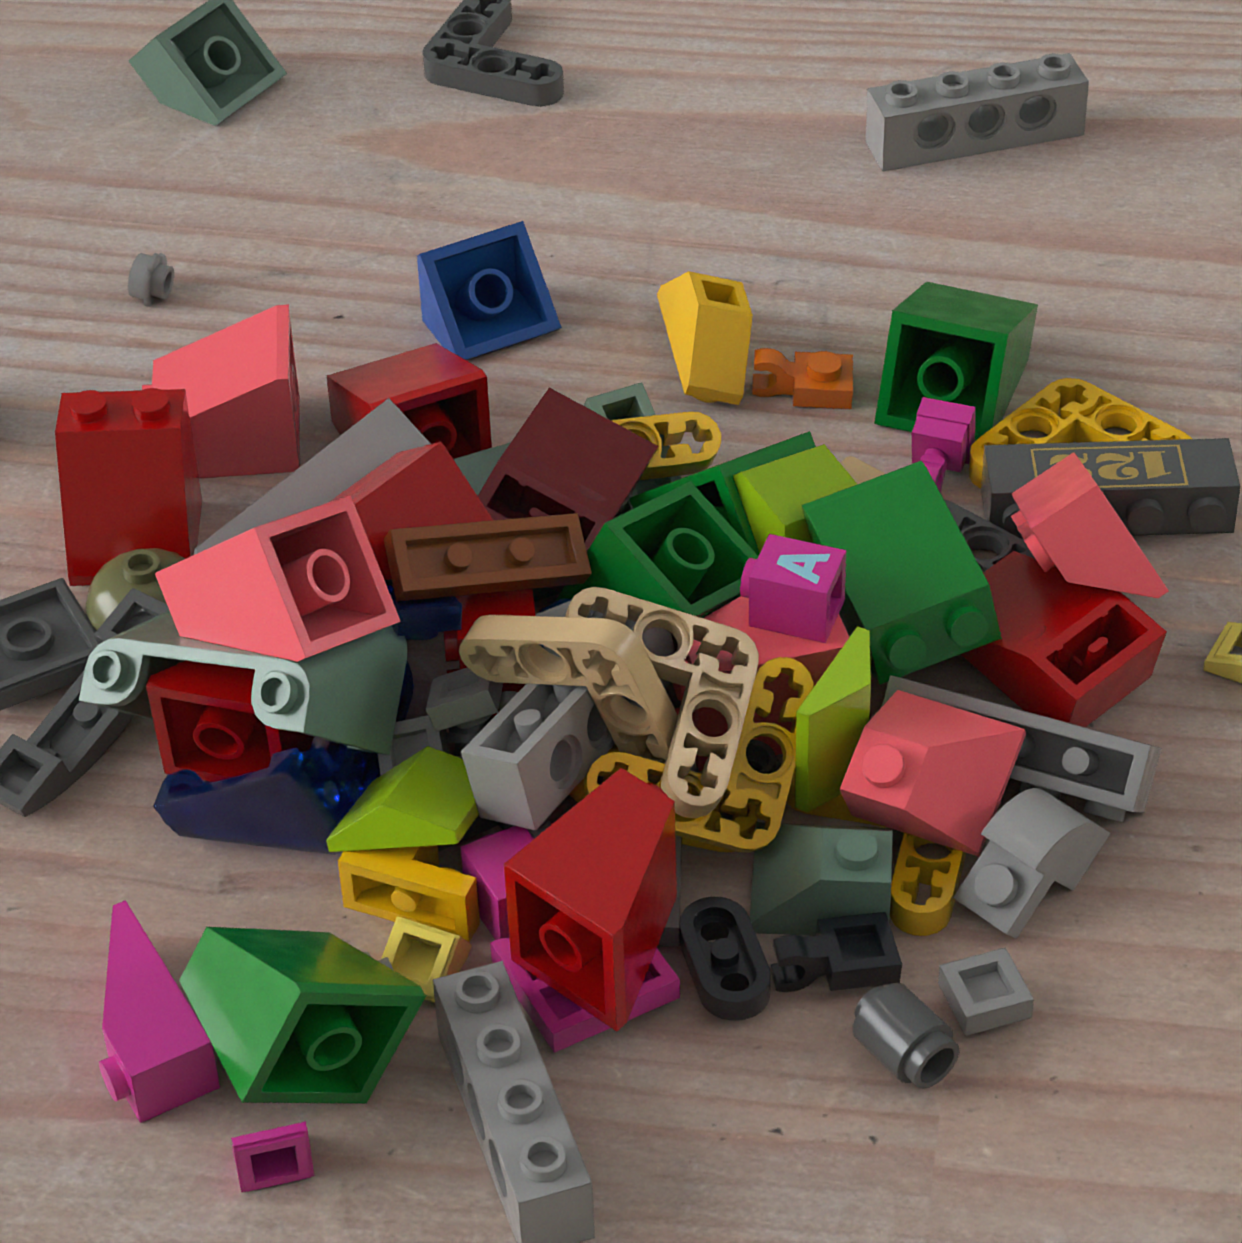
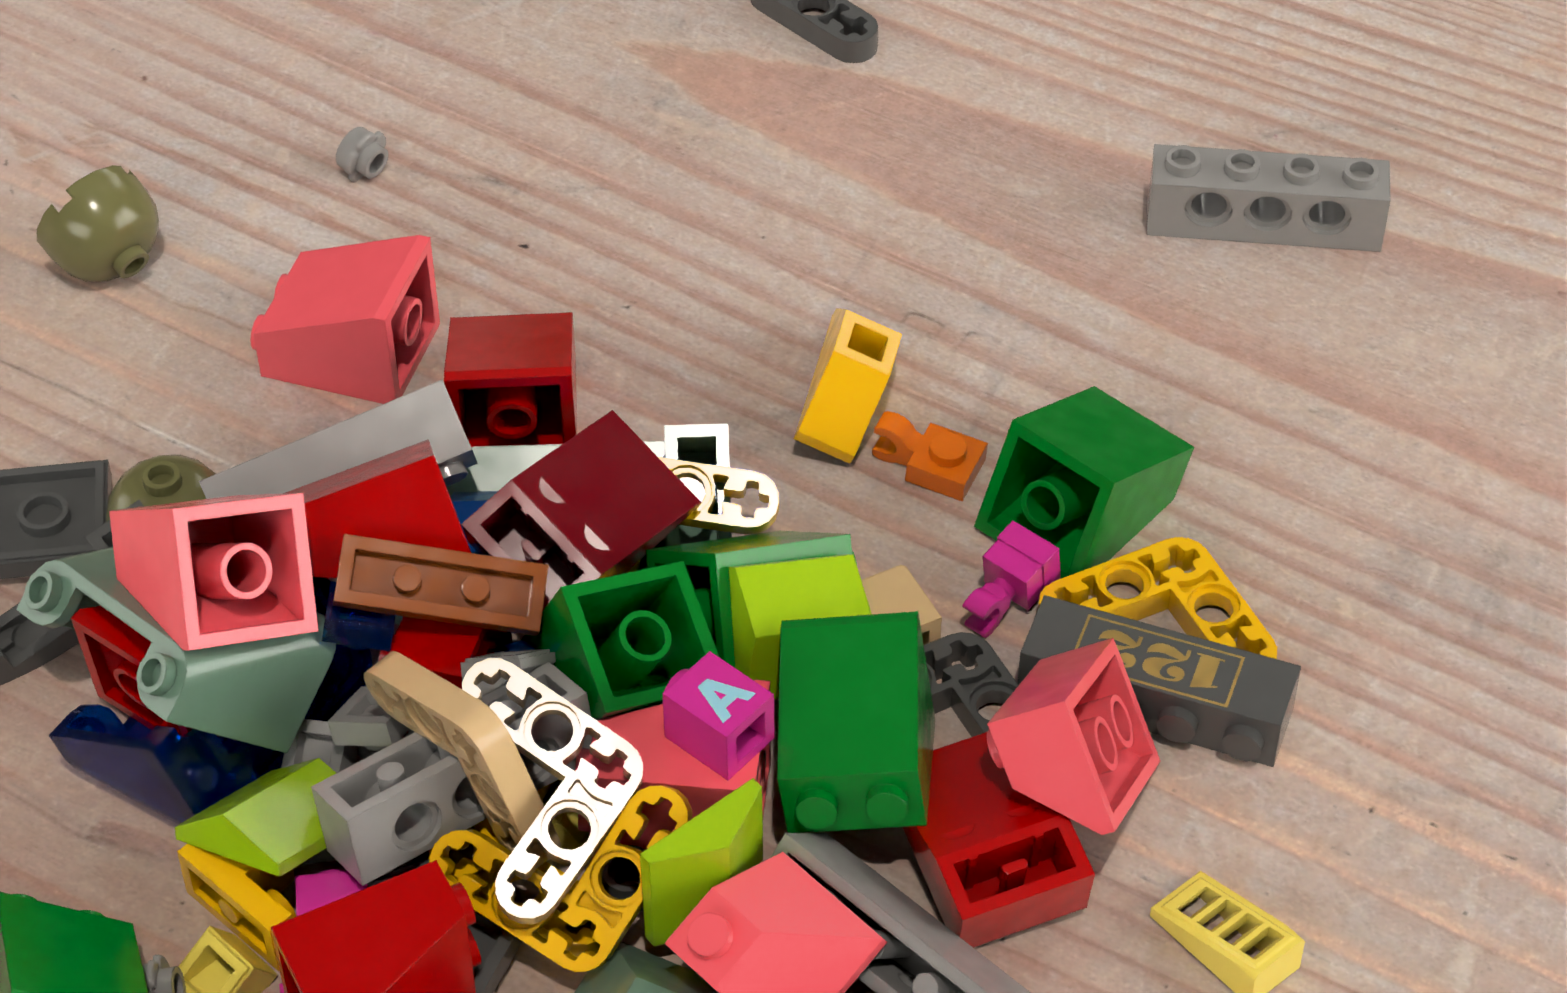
camera: 20 degrees right, 5 degrees up
red slope [55,388,202,586] -> none
blue slope [417,221,562,360] -> none

